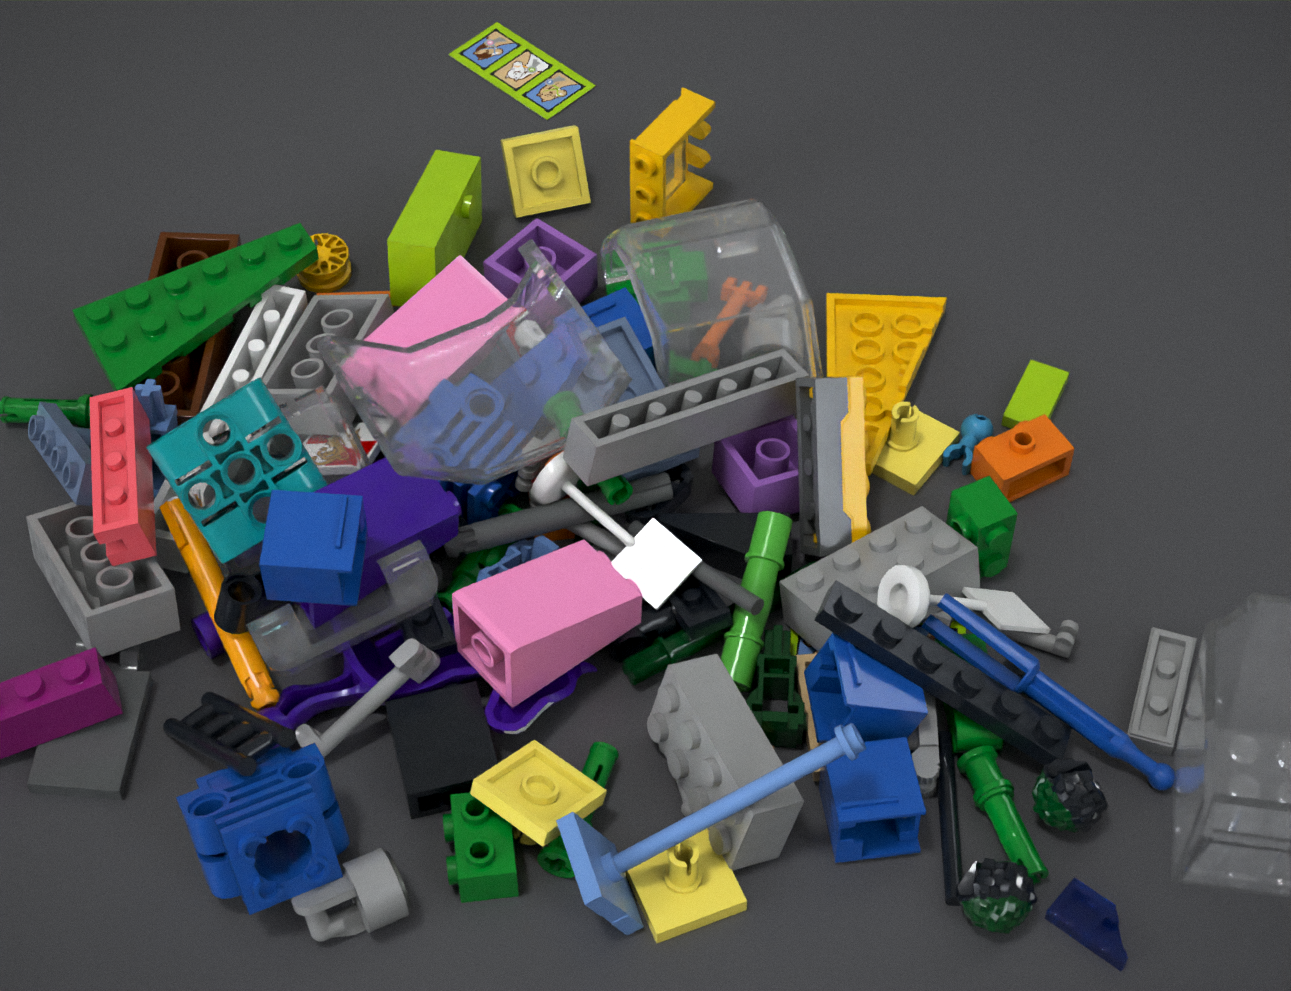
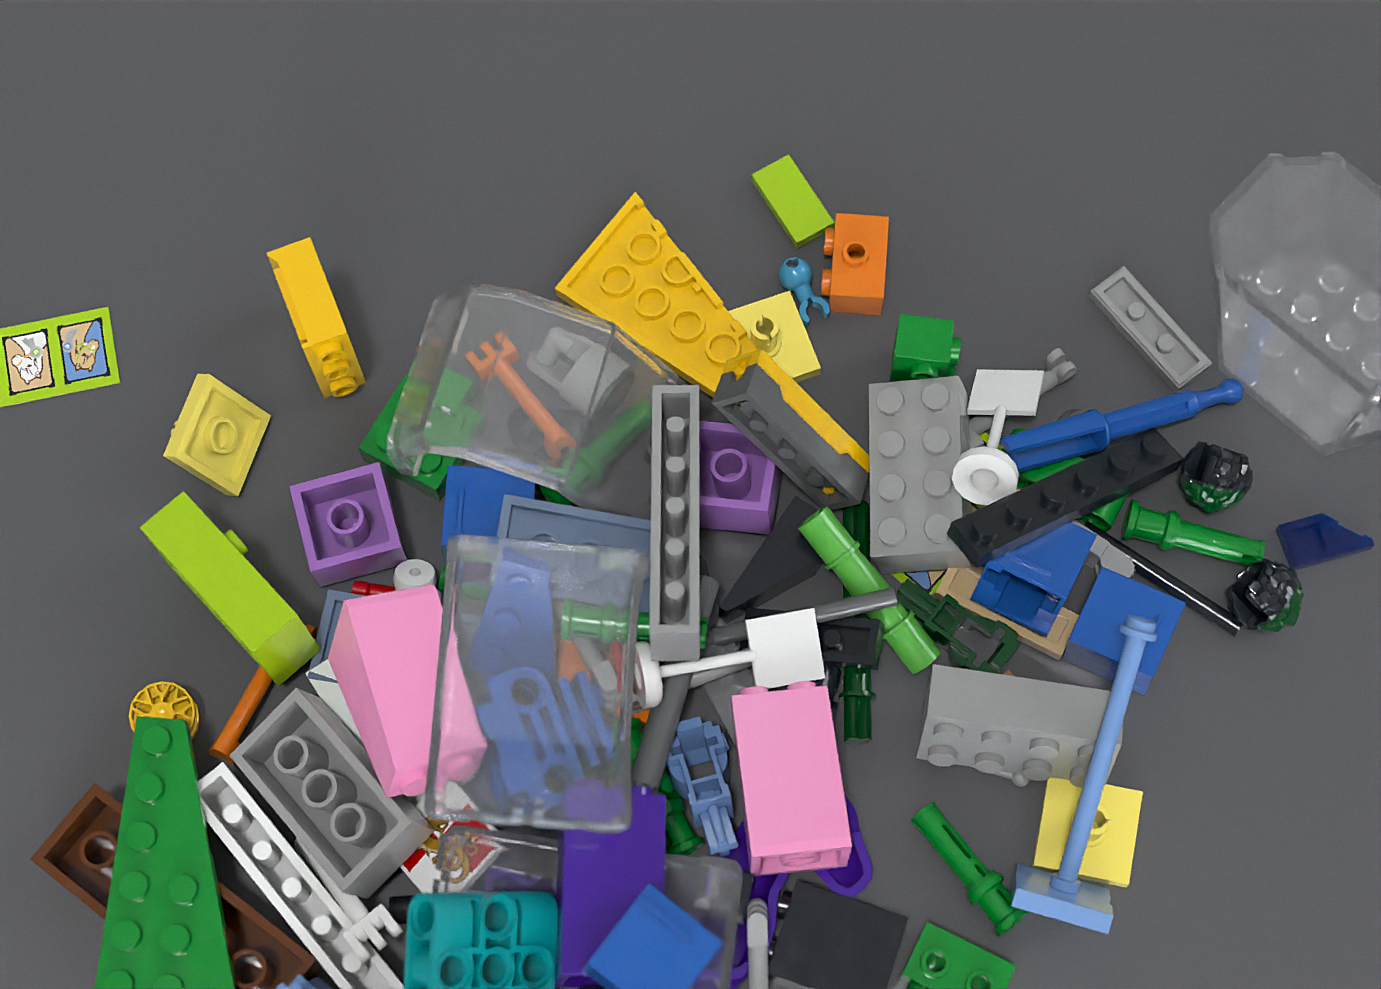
camera: 55 degrees left, 20 degrees up
light yellow tile [470,739,607,847] -> none

